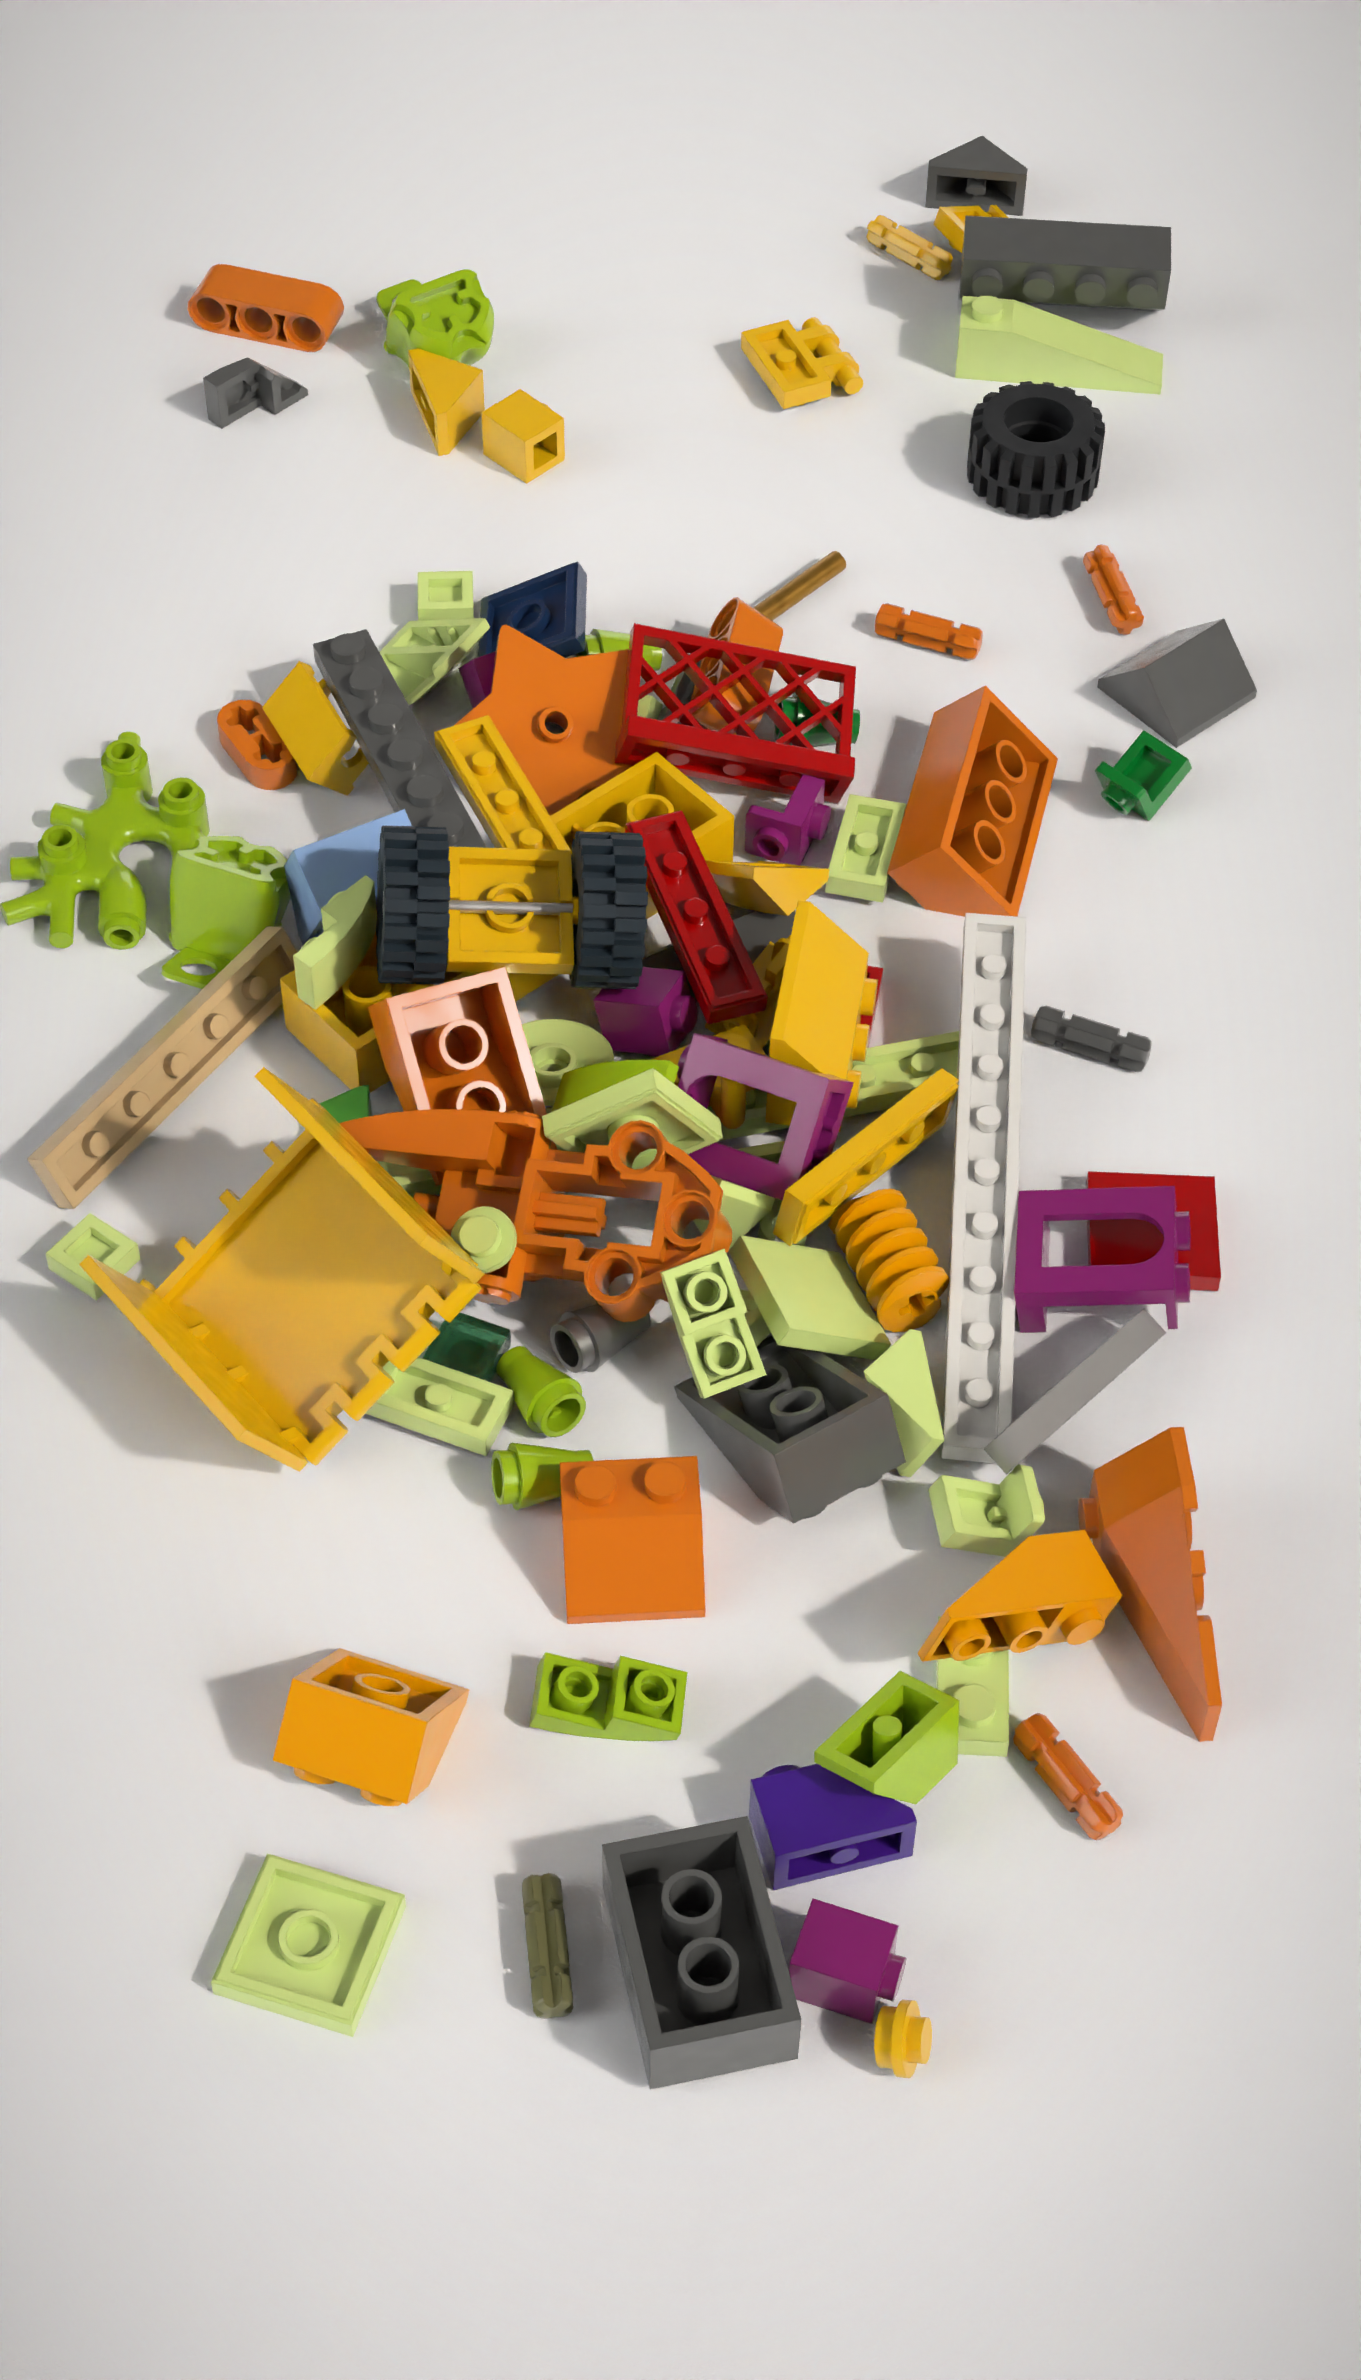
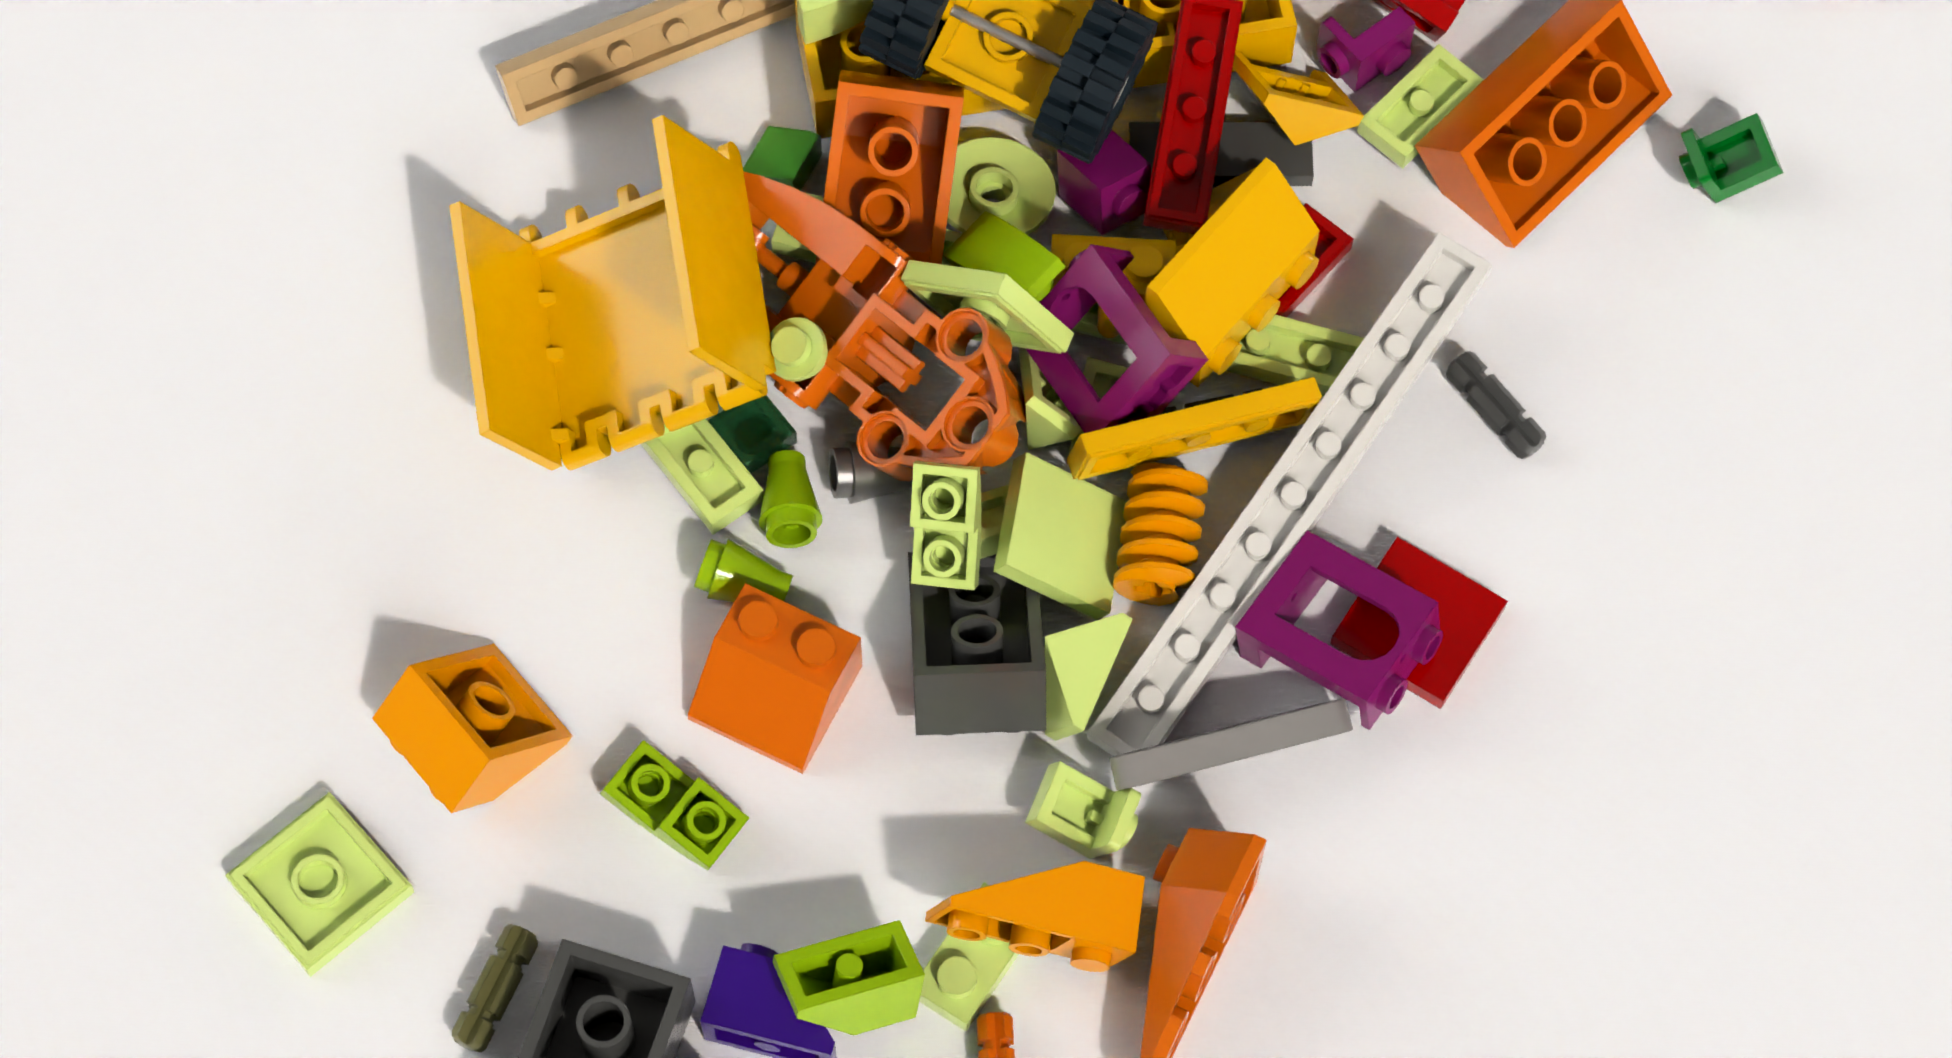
camera: 30 degrees right, 15 degrees up
yellowish green plate [45,1213,141,1301] -> none
dark grey slope [1097,618,1257,748] -> none

